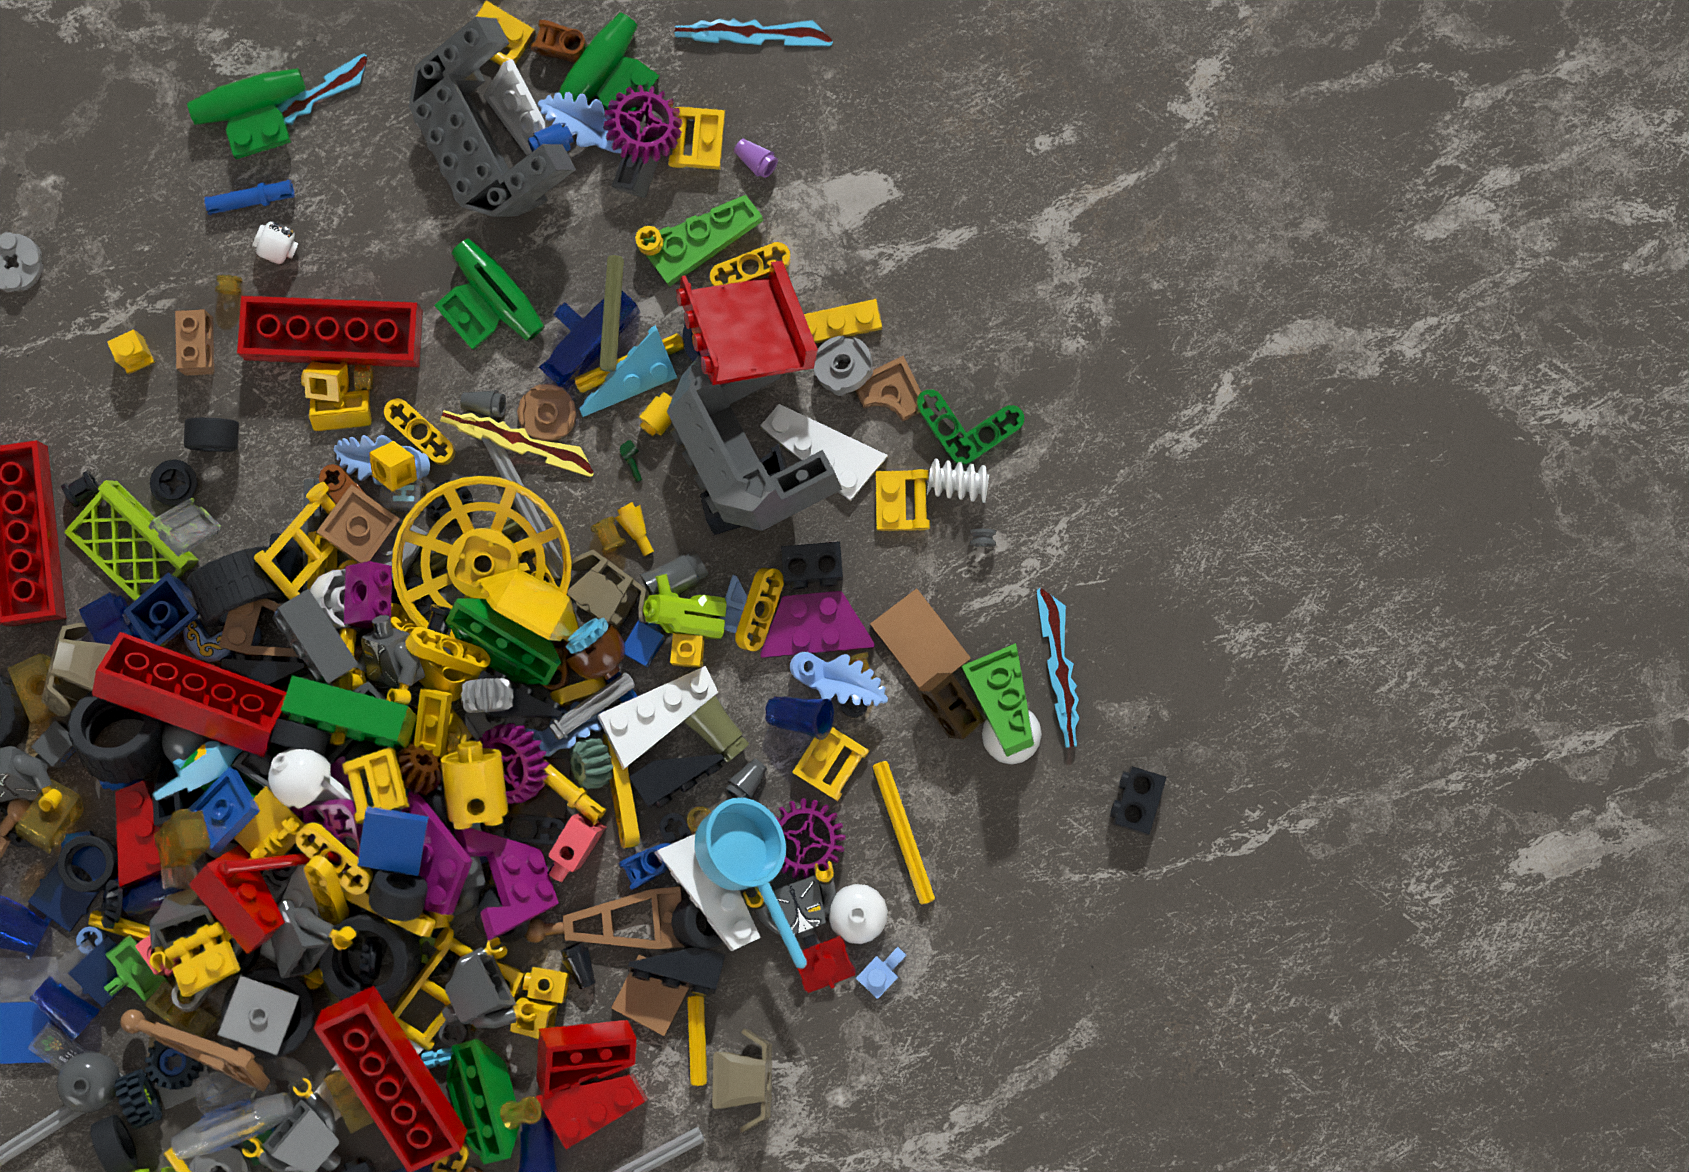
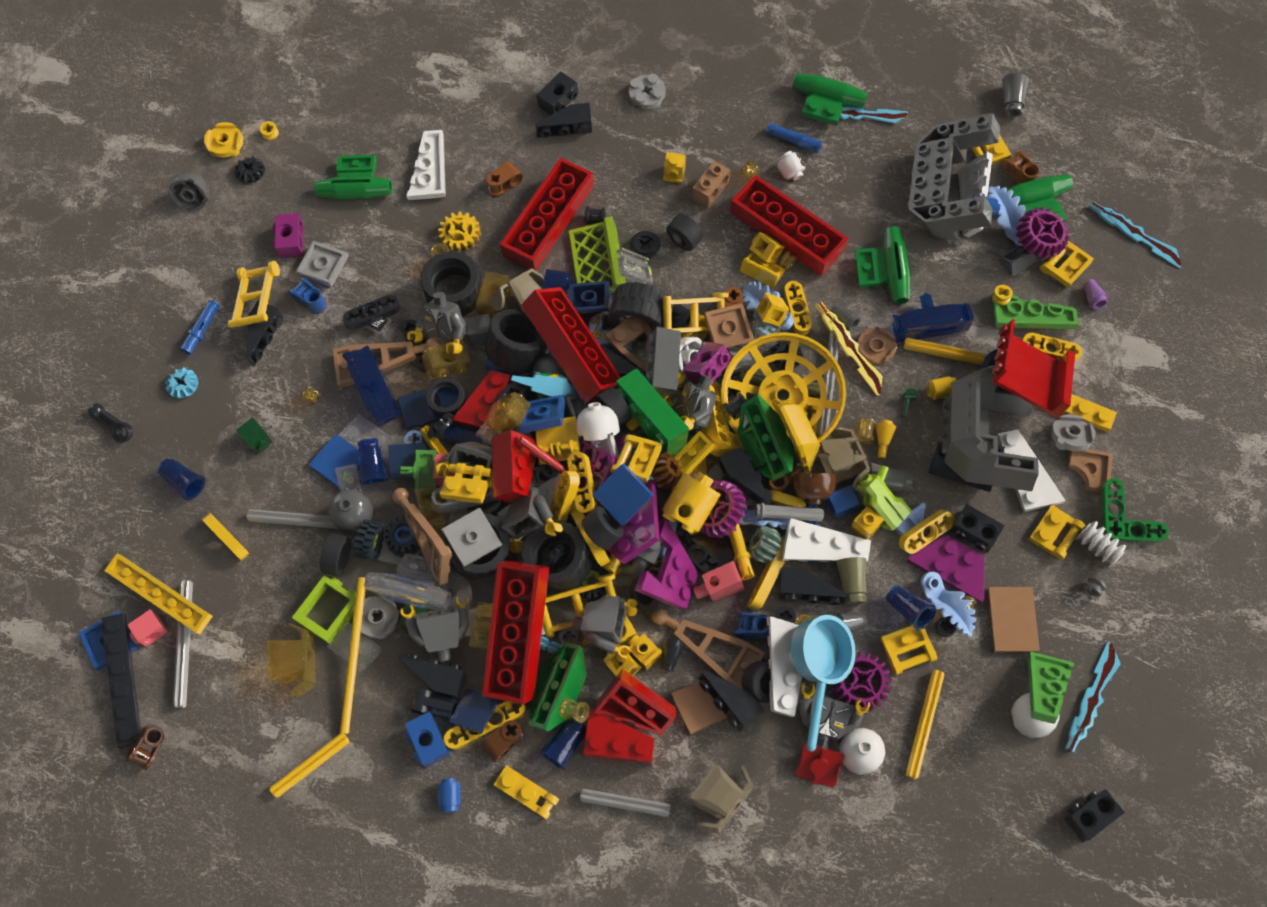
camera: 35 degrees right, 15 degrees down
yellow beam [405,627,491,676] -> none
light grey gear [461,678,513,713] -> none
medium azure gear [566,618,609,654] -> none
medium azure wing [579,325,677,417] -> none
olive axle [599,255,624,372] -> none
yellow axle [687,995,707,1086] -> none
light blue plate [856,947,906,999] -> none
dark brown brick [916,673,985,739] -> none

